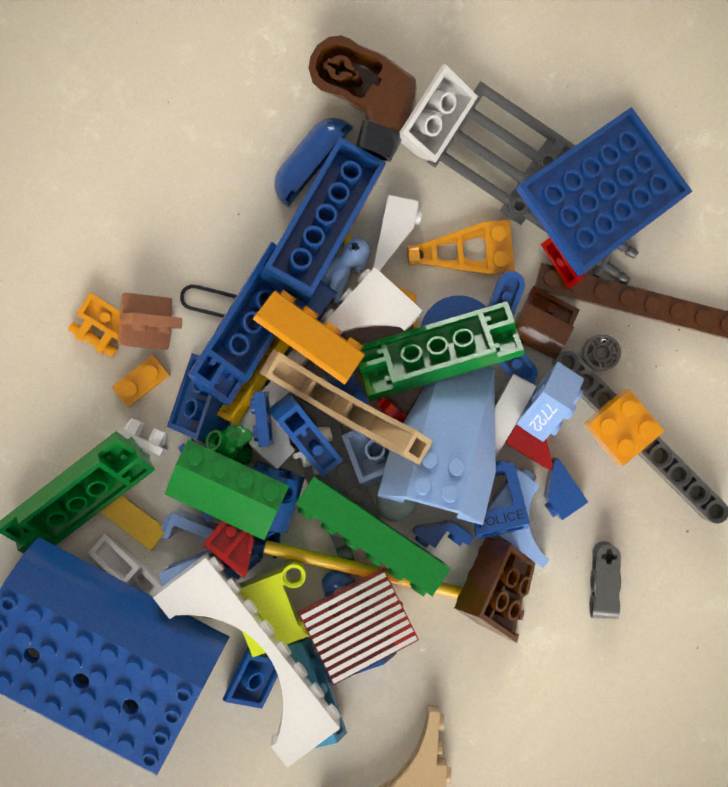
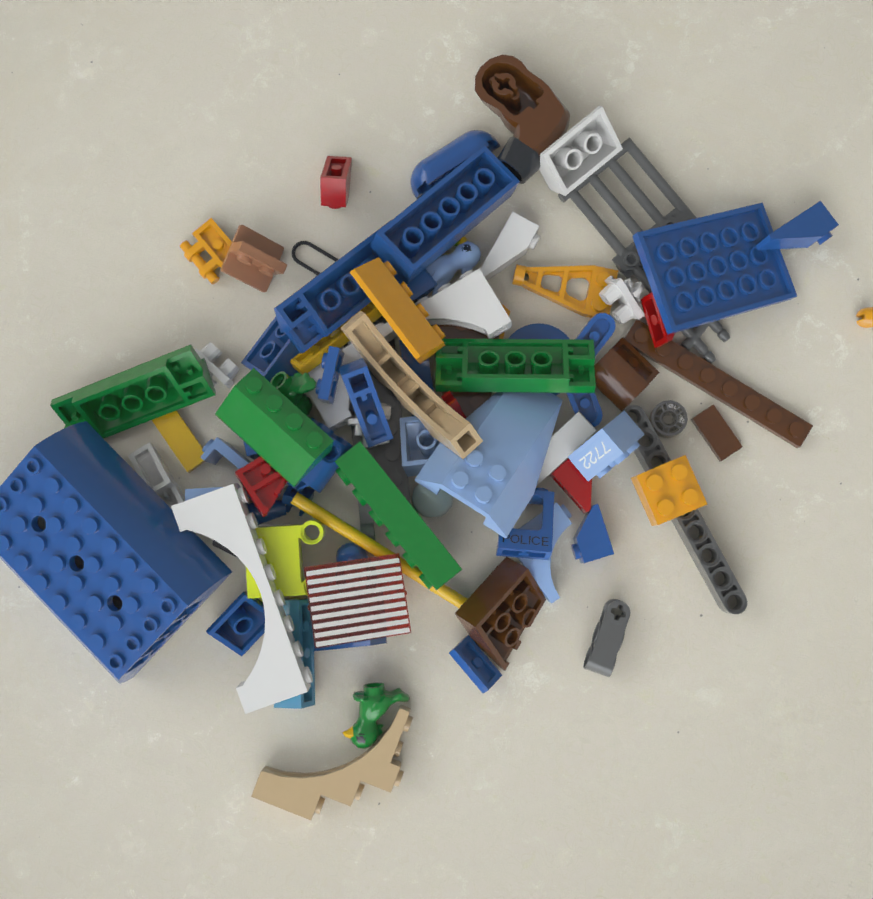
camera: 20 degrees right, 5 degrees down
light orange plate [112,355,170,408] -> none
blue slope [412,520,475,548] -> none
none -> red slope [320,156,352,209]
none -> green animal [342,682,410,749]
none -> blue plate [449,635,502,693]
none -> white hips [599,276,644,324]
none -> reddish brown tile [690,404,743,462]
none -> blue slope [755,201,839,250]

